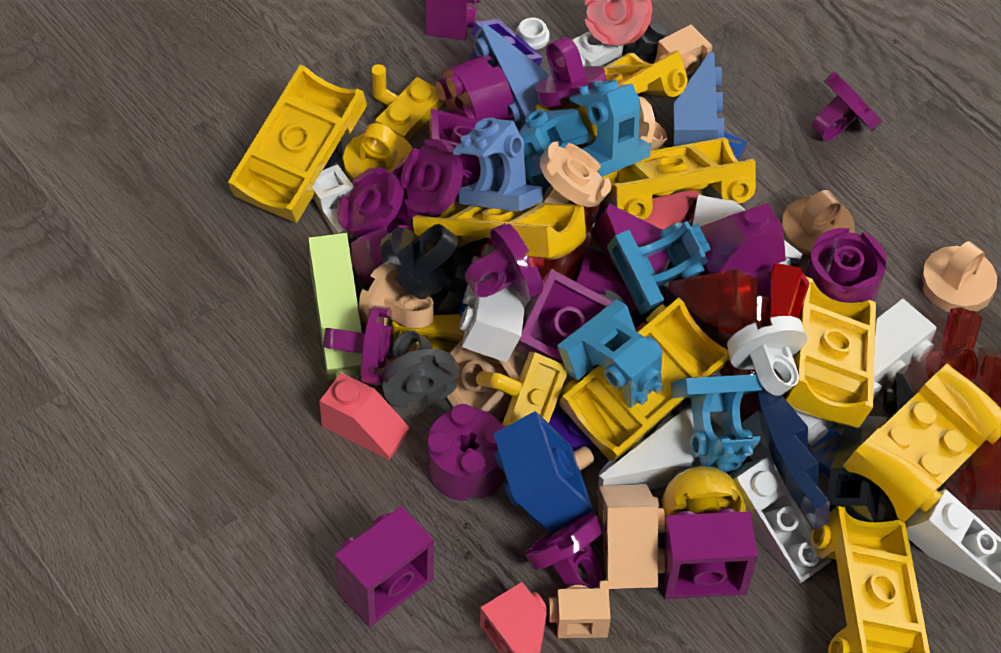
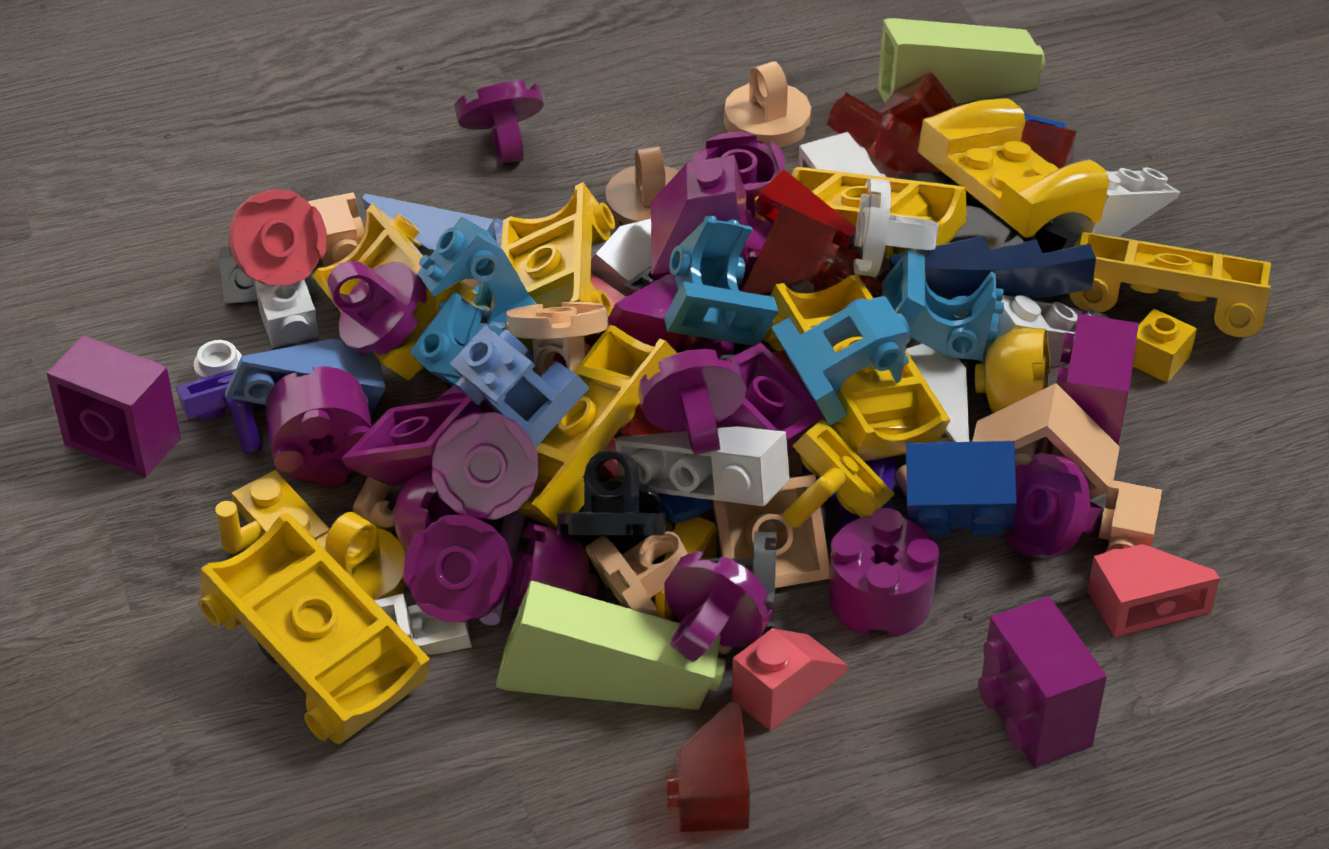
camera: 70 degrees left, 10 degrees down
none -> clear red slope [666,703,750,832]
none -> yellow plate [1132,309,1197,383]

